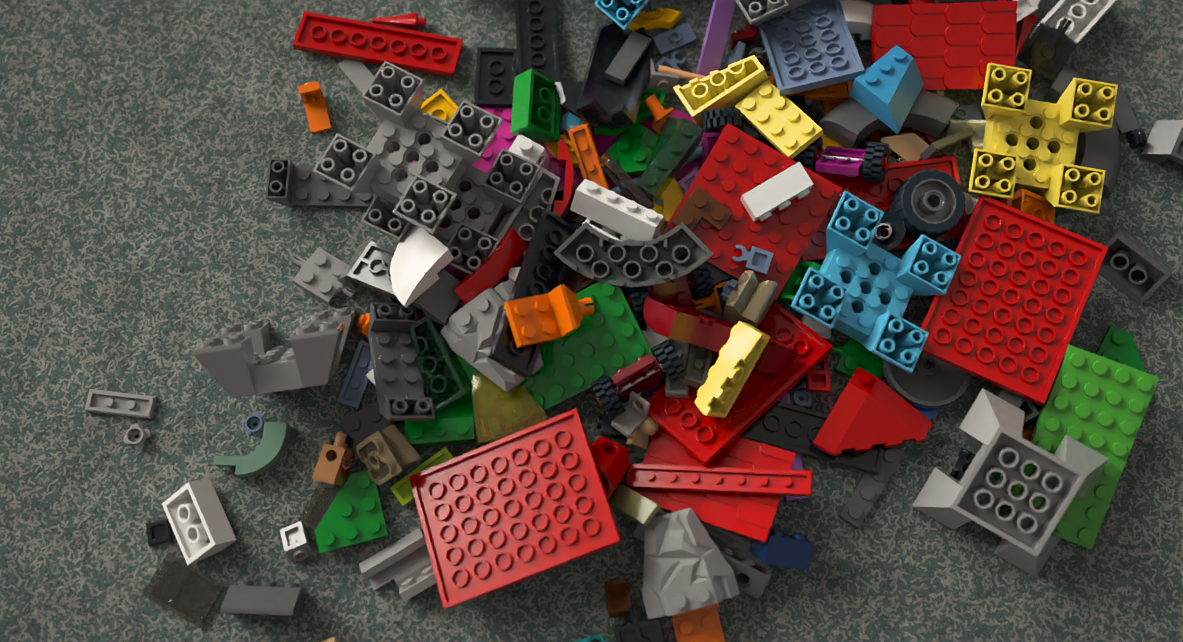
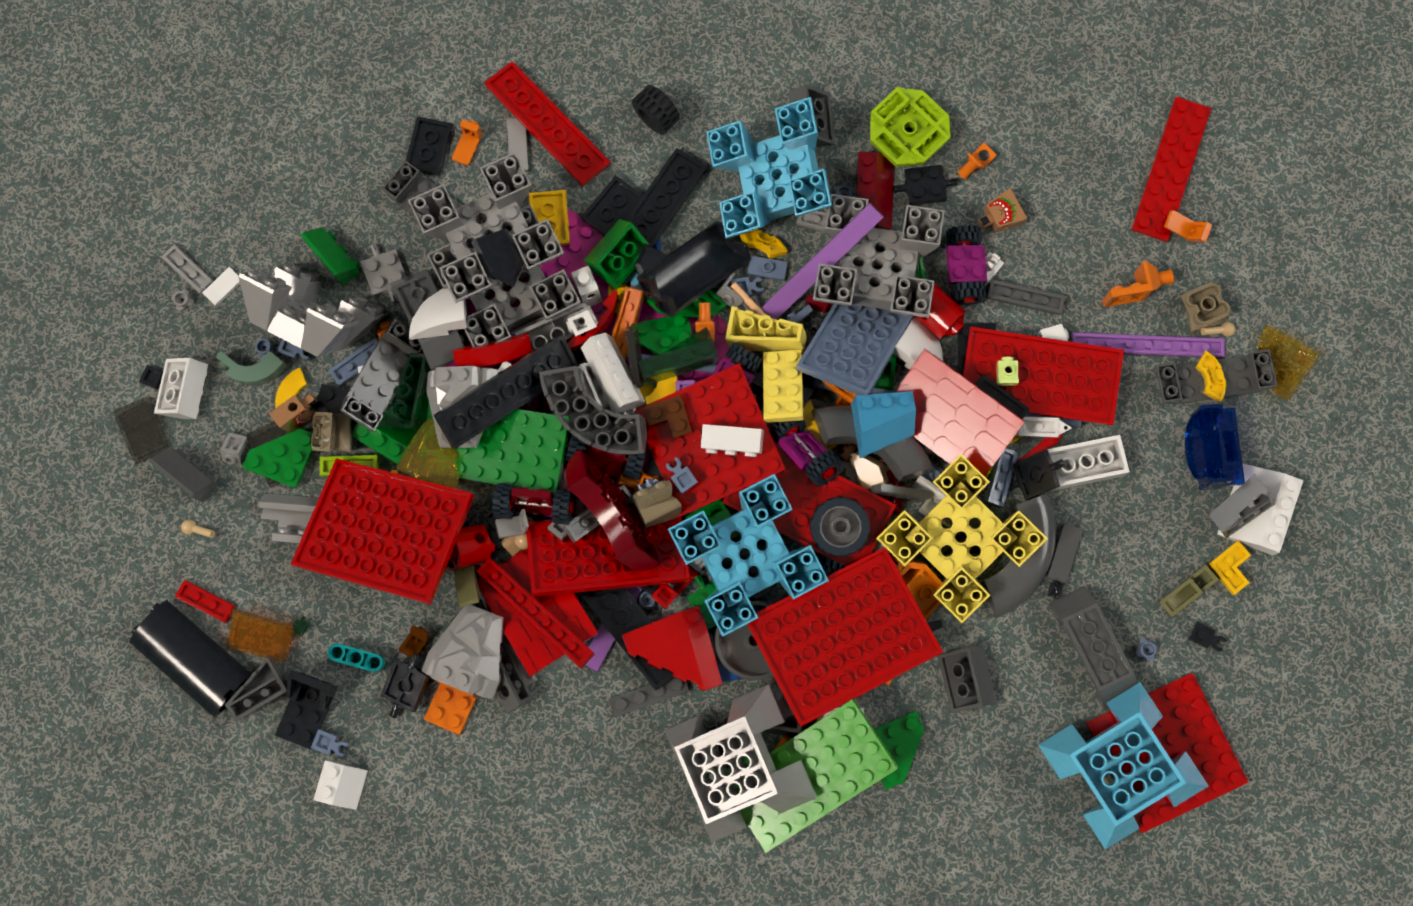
camera: 40 degrees right, 5 degrees up
red piece [371,12,427,30] -> none
orange plate [504,284,594,348] -> none
dark grey tile [605,31,651,85] -> none
light yellow wedge [694,321,770,418] -> none
dark blue slope [749,528,814,571] -> none
black dish [871,210,906,252] -> none
none -> white tile [202,267,240,307]
none -> yellow tile [275,367,308,408]
none -> sand blue plate [277,339,310,361]
none -> green slope [300,227,361,287]
none -> black tile [406,117,453,176]
none -> black tile [471,229,524,287]
none -> white brick [566,305,598,336]

